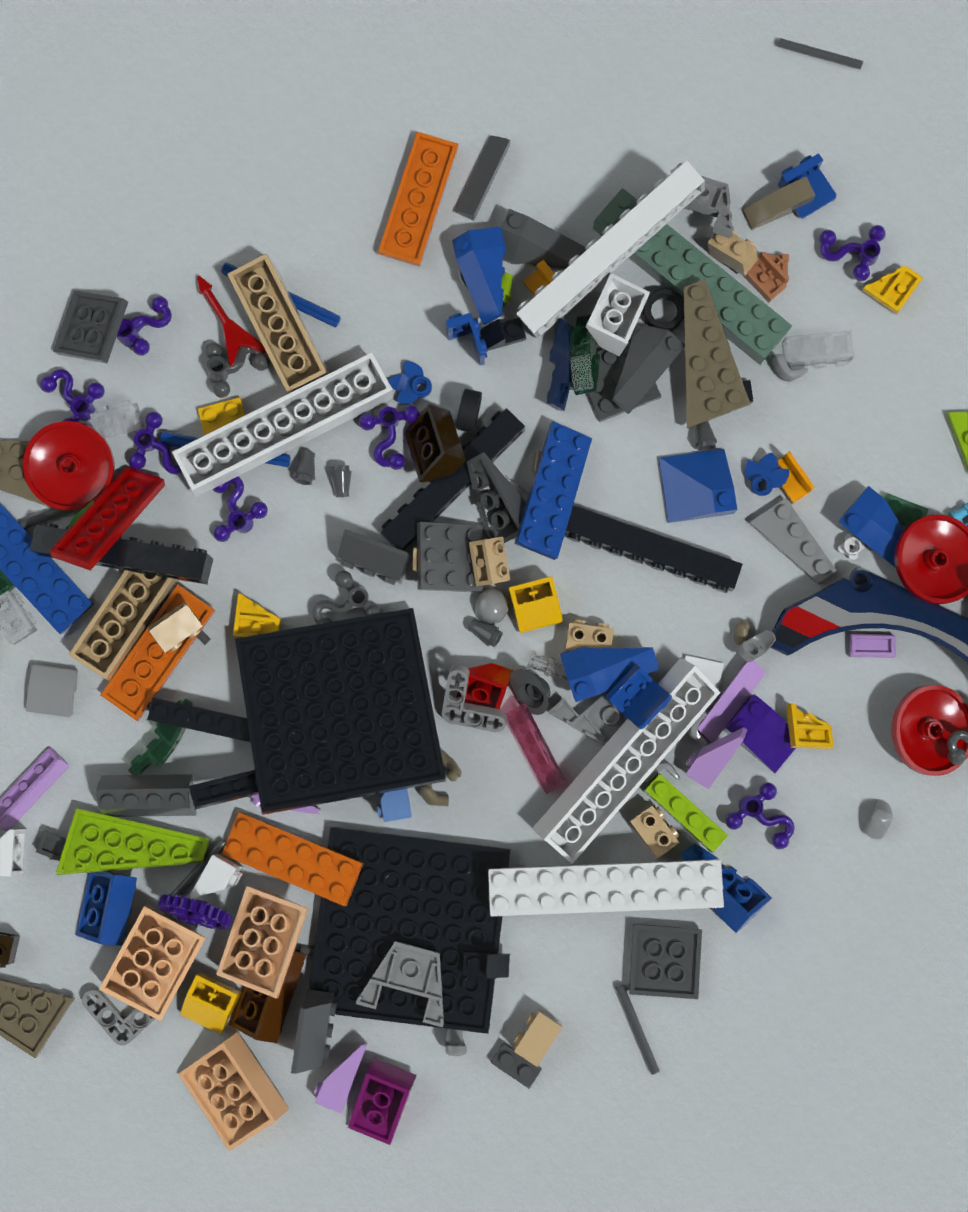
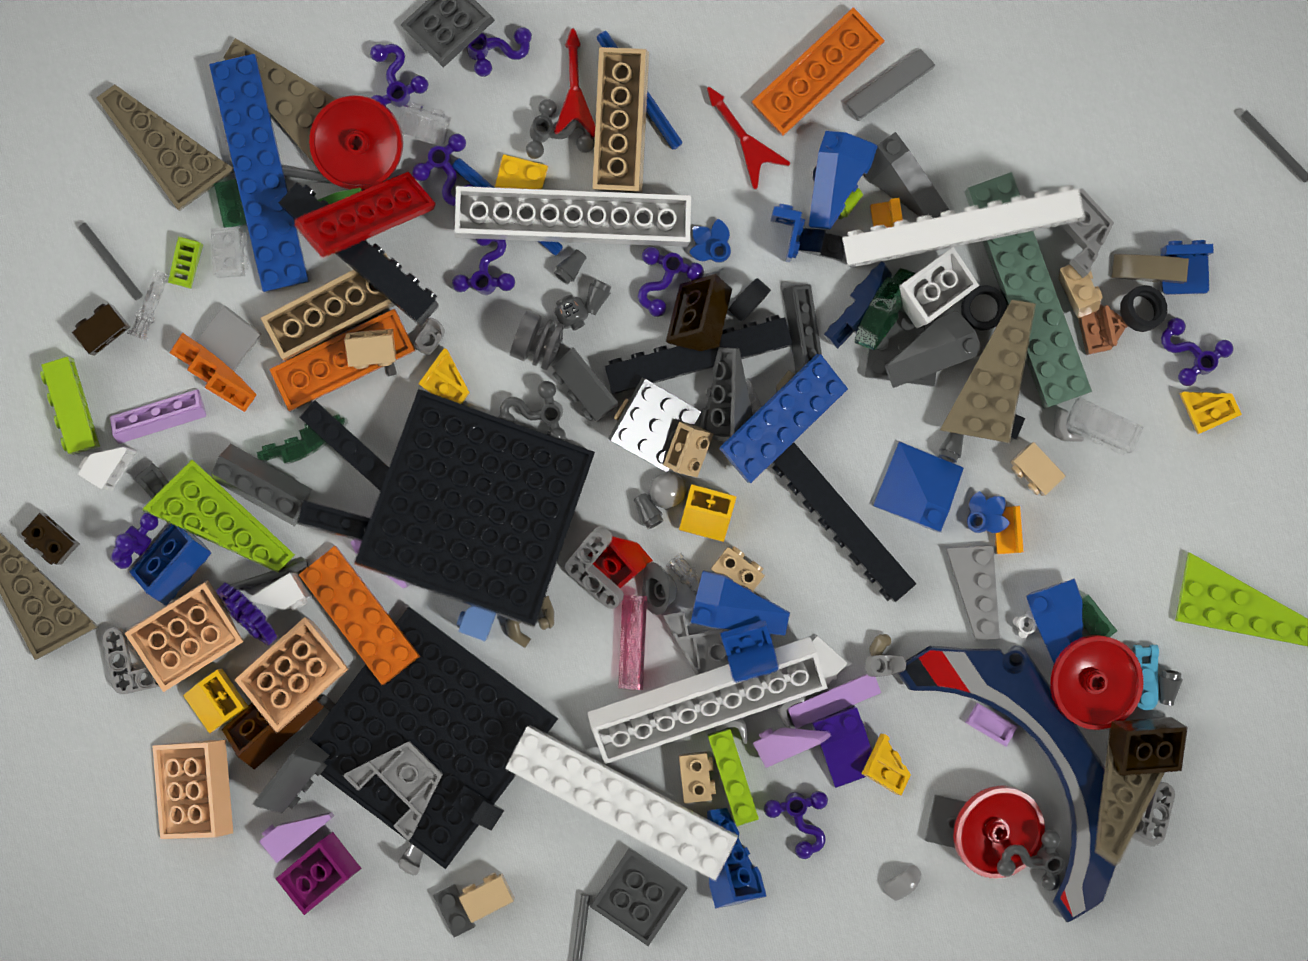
camera: 30 degrees right, 5 degrees up
none -> dark purple piece [111,513,158,569]
none -> orange slope [170,333,257,412]
none -> light grey hair [414,318,445,355]
none -> flat silver wheel [509,311,564,370]
none -> dark grey head [554,294,588,331]
none -> red piece [707,87,790,190]
none -> dark grey slope [783,284,822,374]
none -> dark grey plate [925,795,966,848]
none -> tan brick [1010,442,1066,496]
none -> black tyre [1120,285,1168,332]

